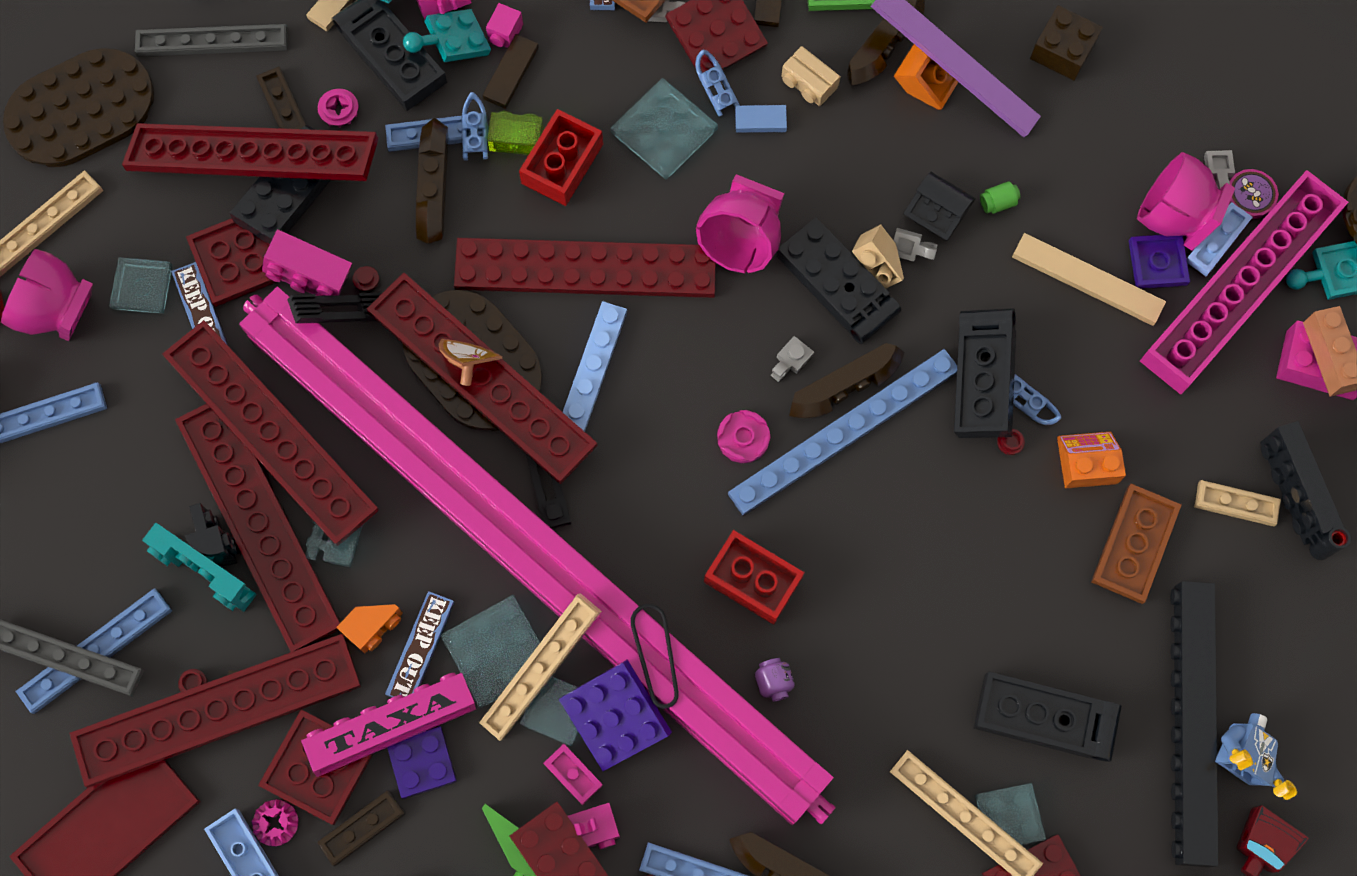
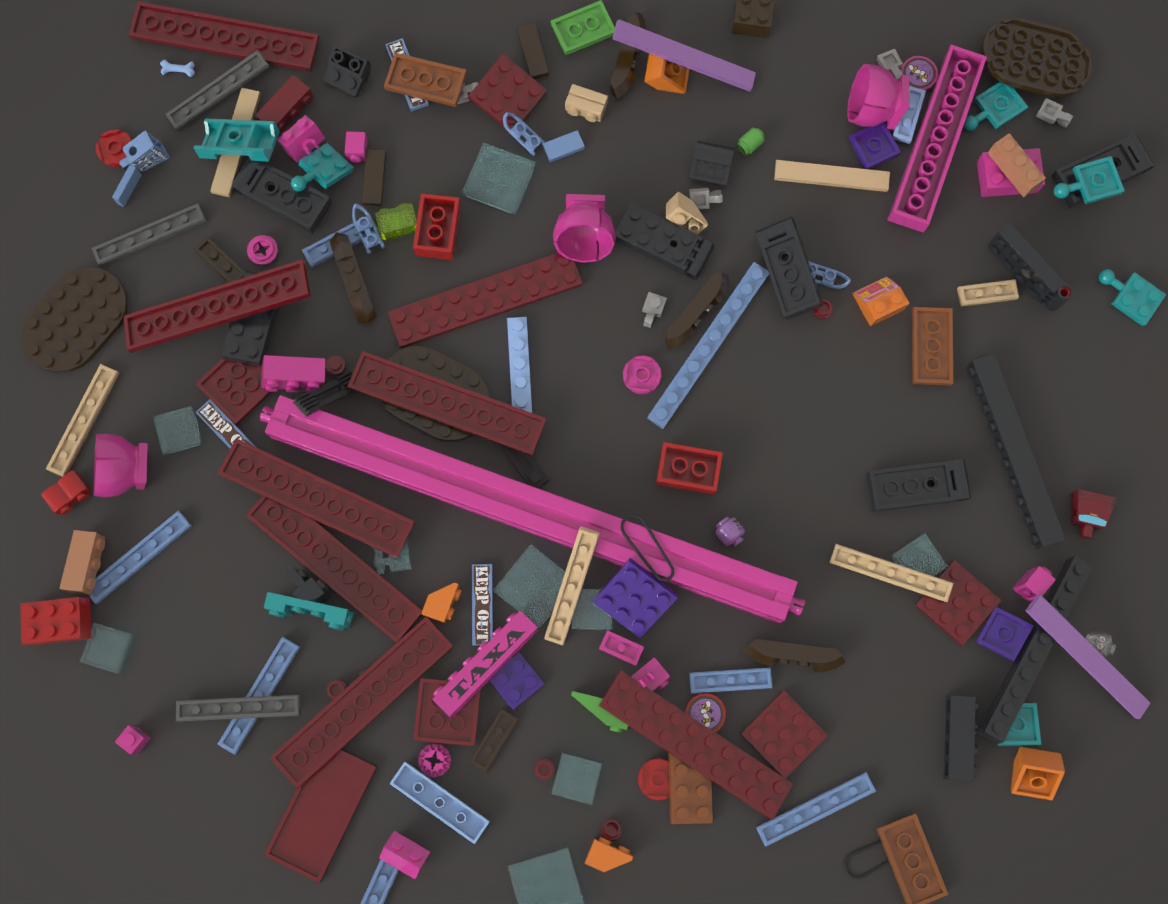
camera: 20 degrees left, 5 degrees up
shield [439,339,502,386] -> none
medium blue torso [1215,713,1297,800] -> none

